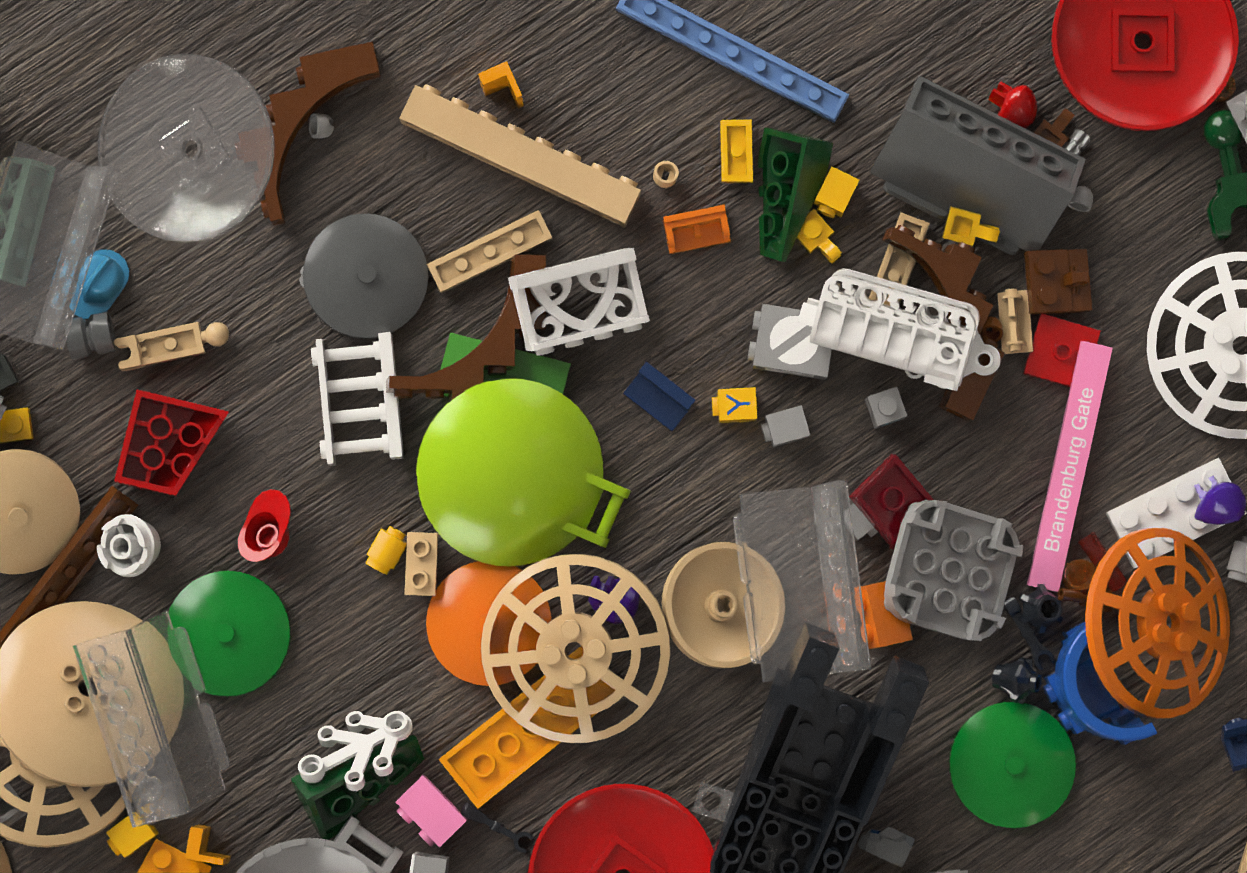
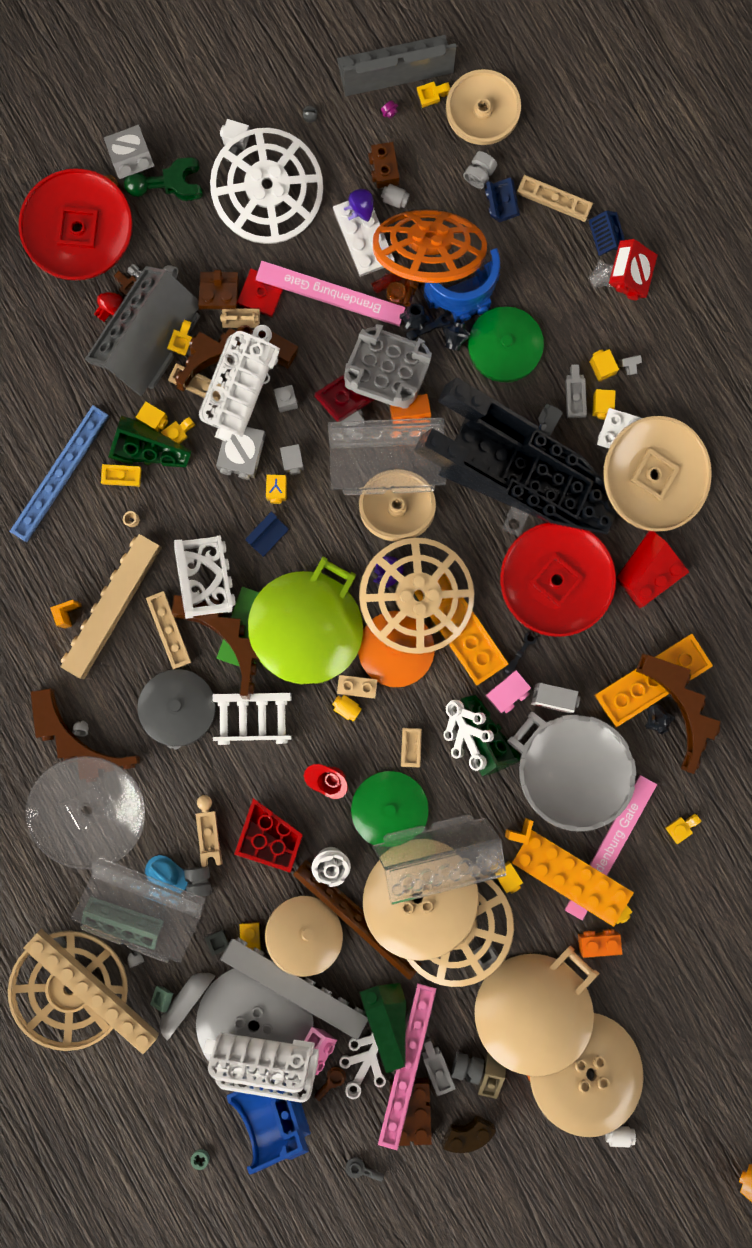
camera: 85 degrees left, 0 degrees up
orange hinge [663,205,730,254] -> none
none -> tan plate [401,728,422,767]

